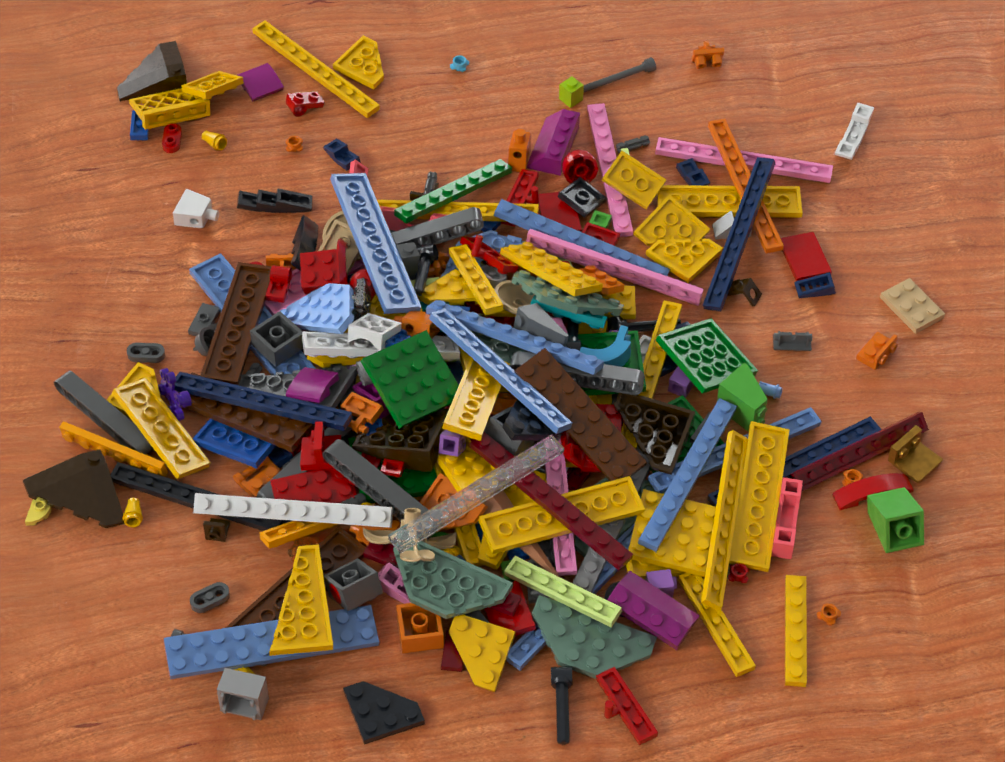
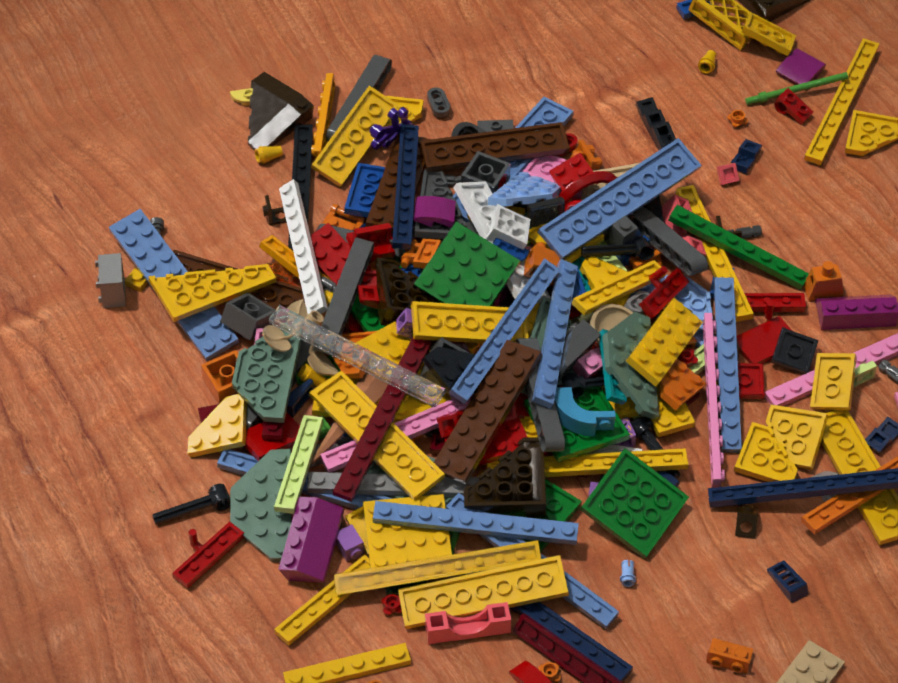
camera: 70 degrees right, 0 degrees up
red plate [162,123,182,153] -> none
white torso [173,189,219,228] -> none
dark grey plate [190,582,230,613] -> none
red plate [265,265,293,303] -> none
black slope [291,215,318,271] -> none
black plate [343,681,425,745] -> none
red cylinder [562,149,598,184] -> none
bright green plate [589,210,612,229] -> none
bright green slope [717,362,768,432] -> none
dark grey hinge [773,331,812,351] -> none
red tile [780,232,832,281] -> none
none -> bright green bar [745,72,848,105]

